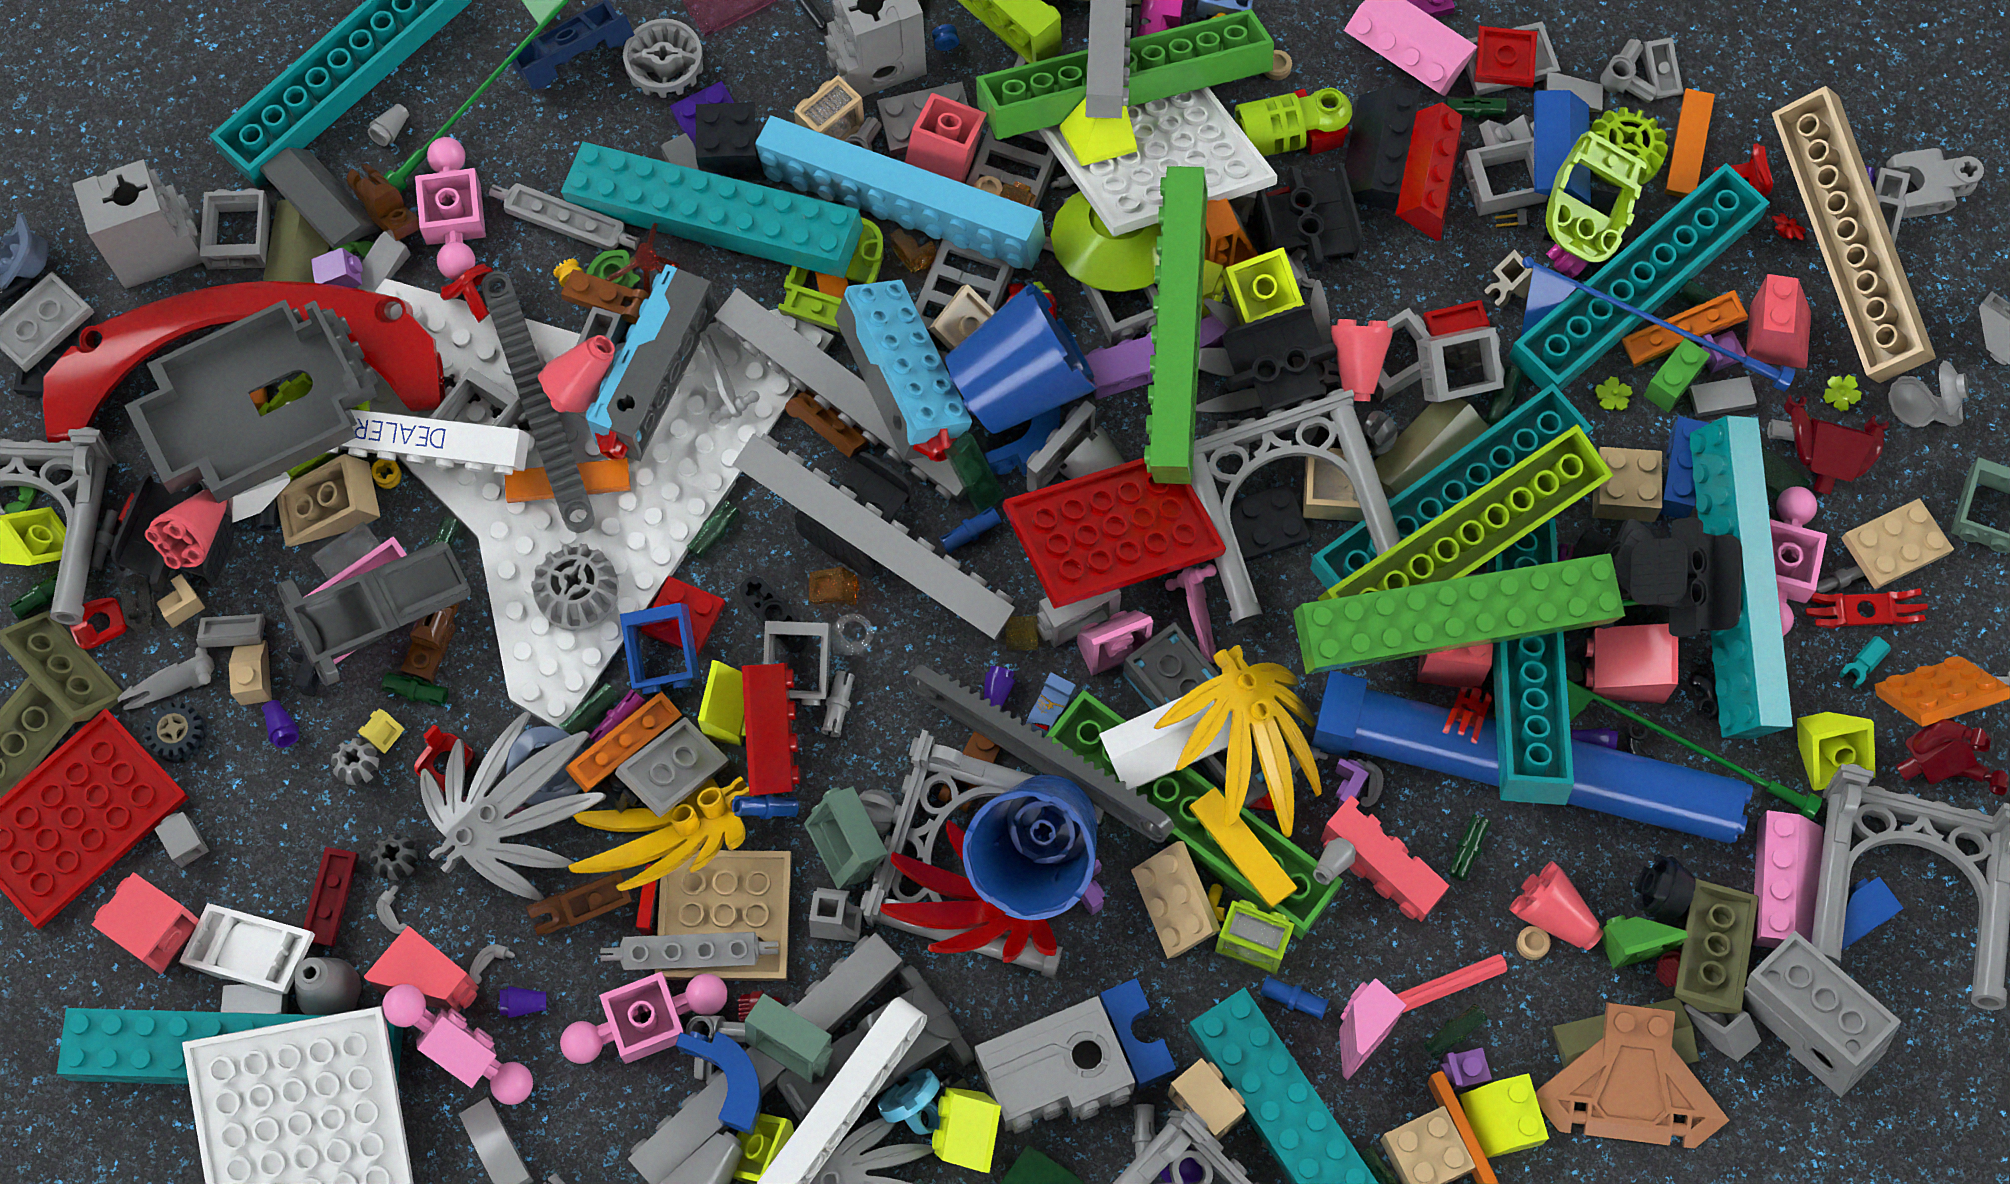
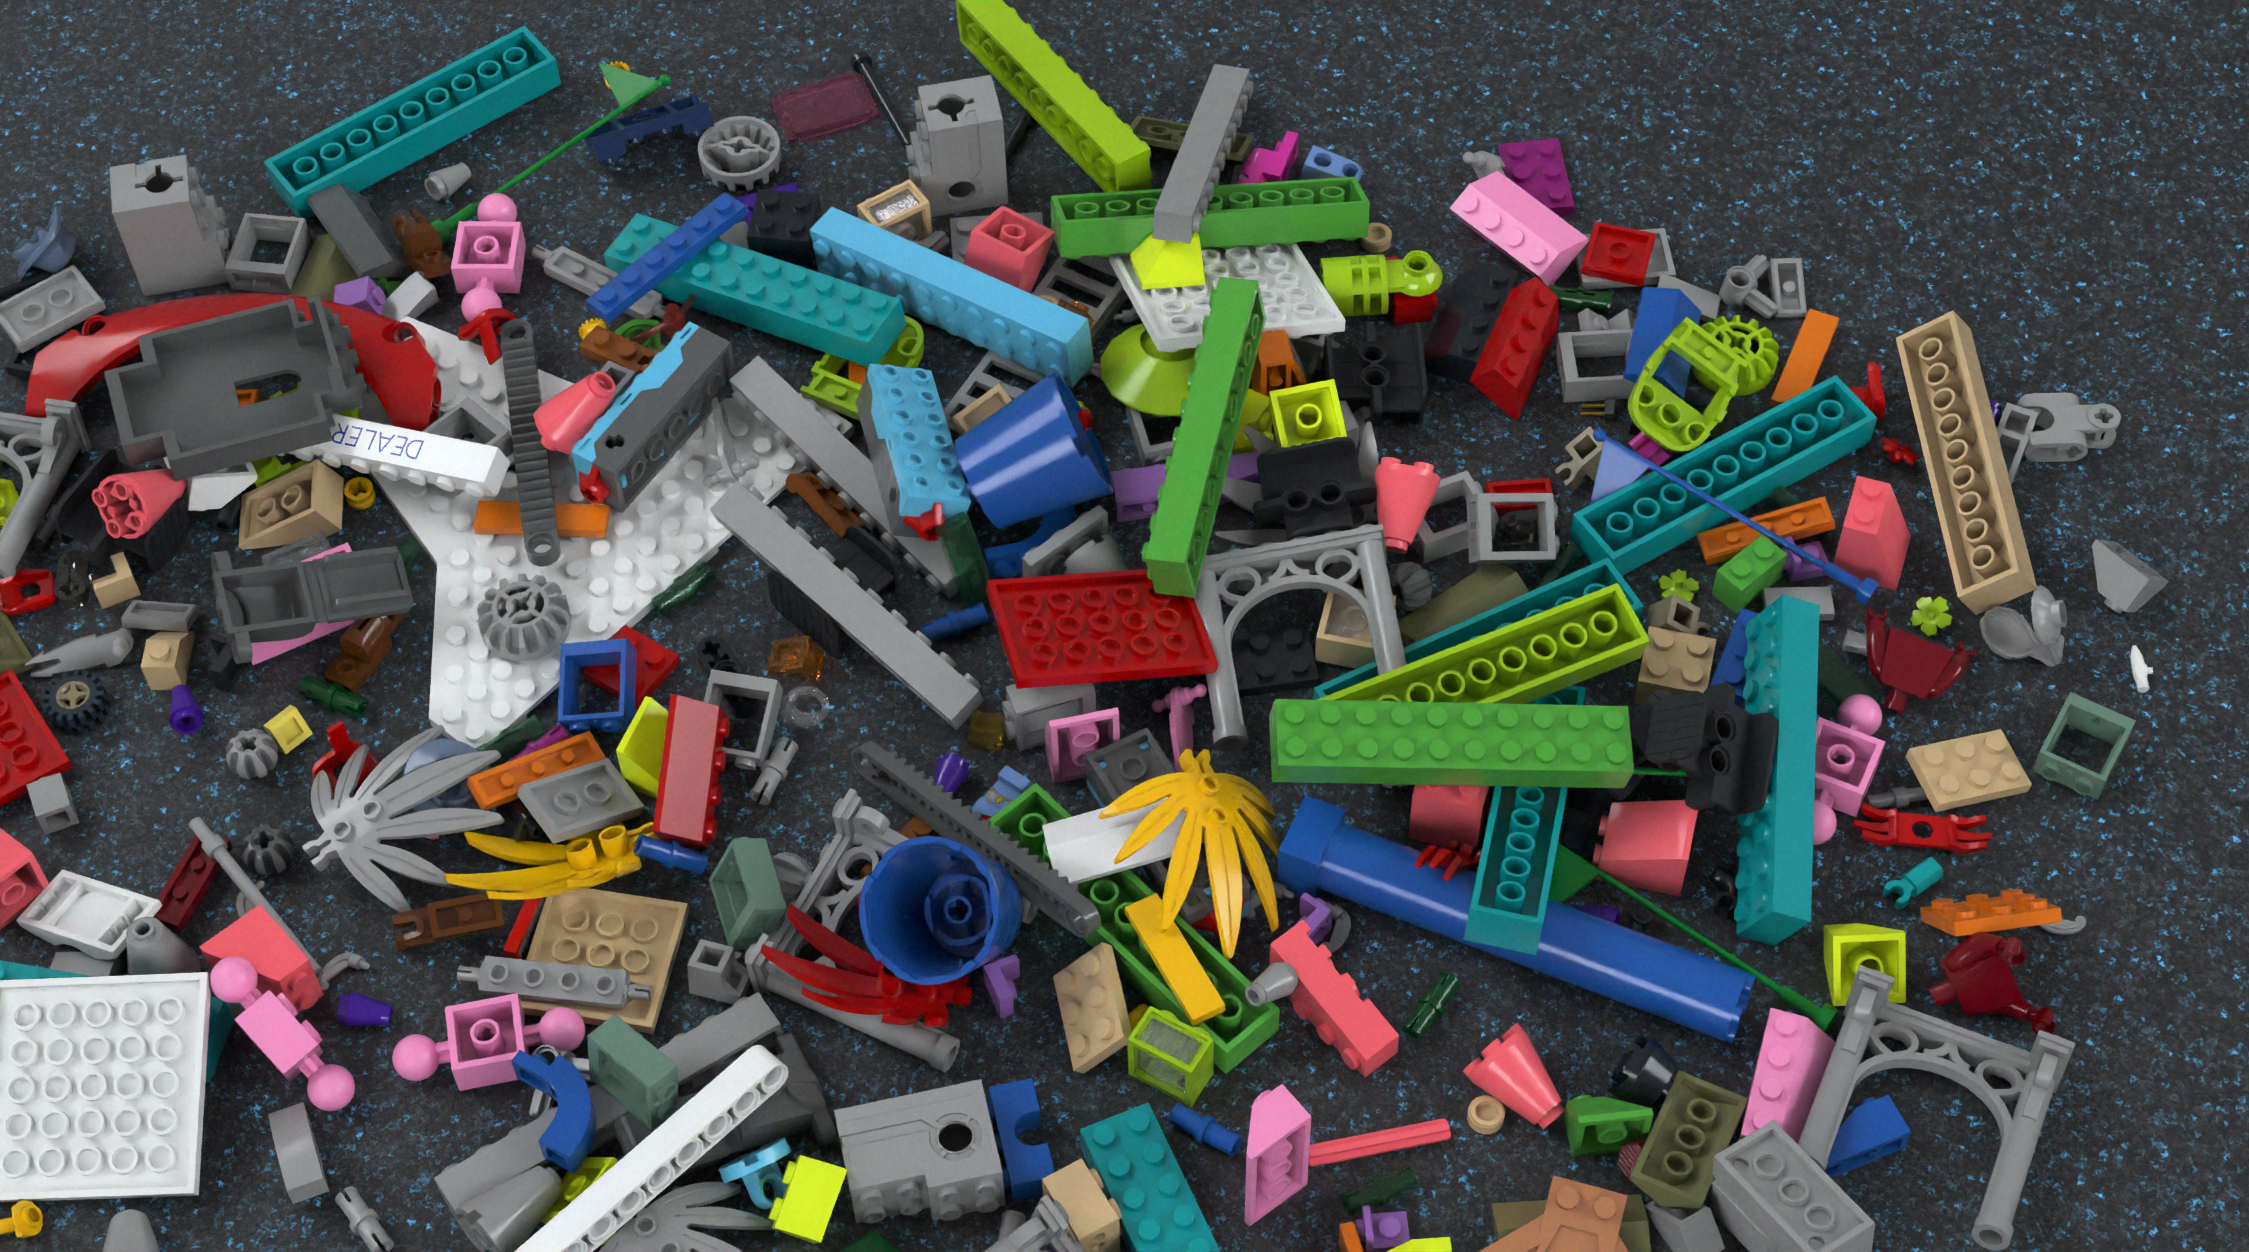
camera: 10 degrees right, 15 degrees down
clear orange bracket [890,228,936,274] -> none
blue bush [932,24,960,51] -> none
none -> light grey bar [189,817,322,976]
none -> blue plate [585,192,748,323]
none -> dark tan brick [1644,594,1711,635]

